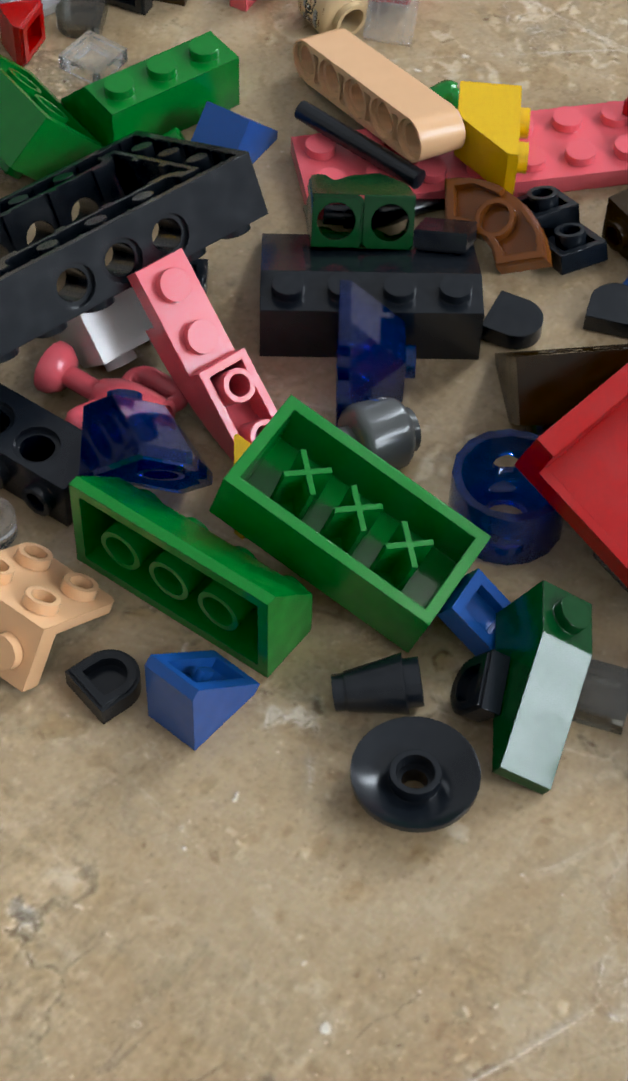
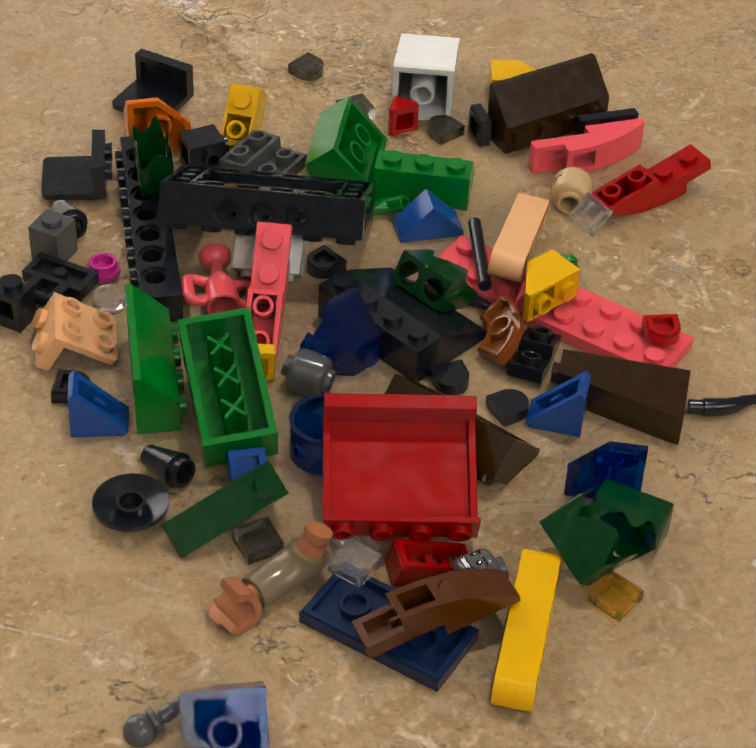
camera: 45 degrees right, 10 degrees down
clear tile [58,30,128,84] -> none
clear blue slope [79,389,213,494] -> none
black tile [413,217,477,254] -> none
black tile [450,649,511,722] -> none

